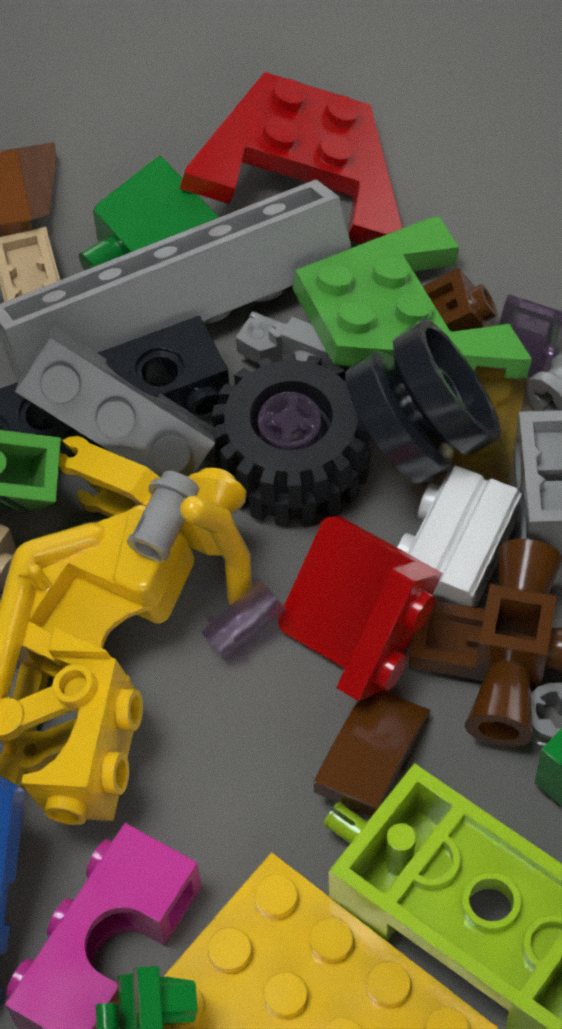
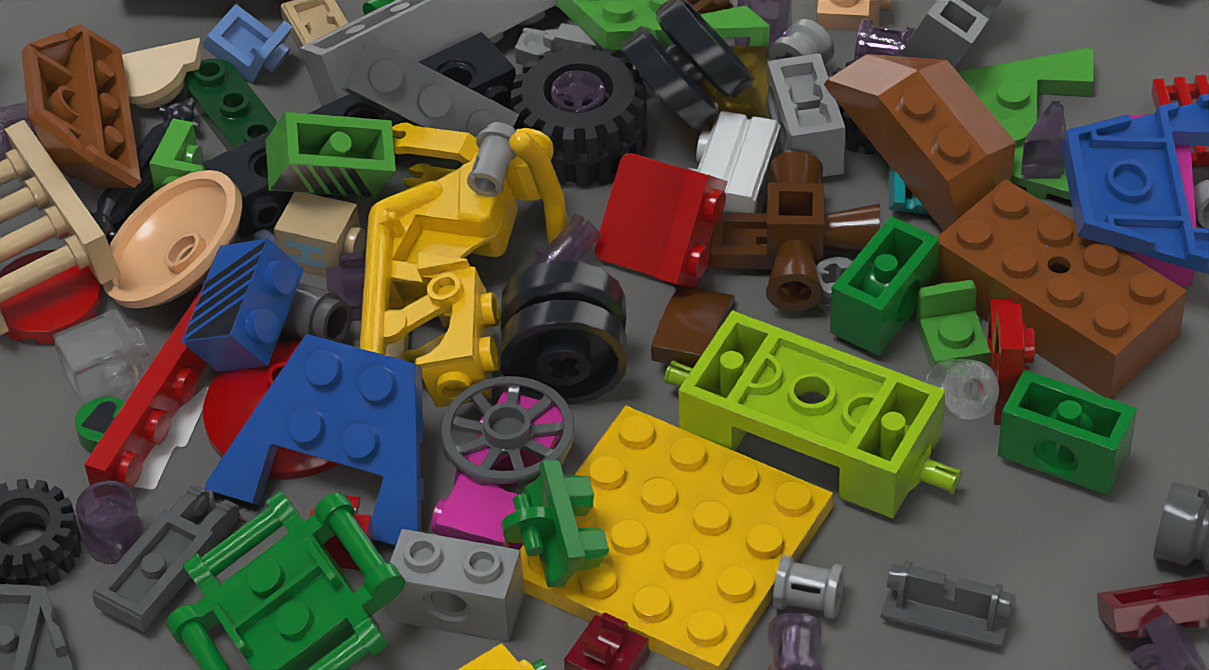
camera: 10 degrees left, 10 degrees down
none -> dark grey wheel [440,376,575,487]
none -> black wheel [500,260,628,405]

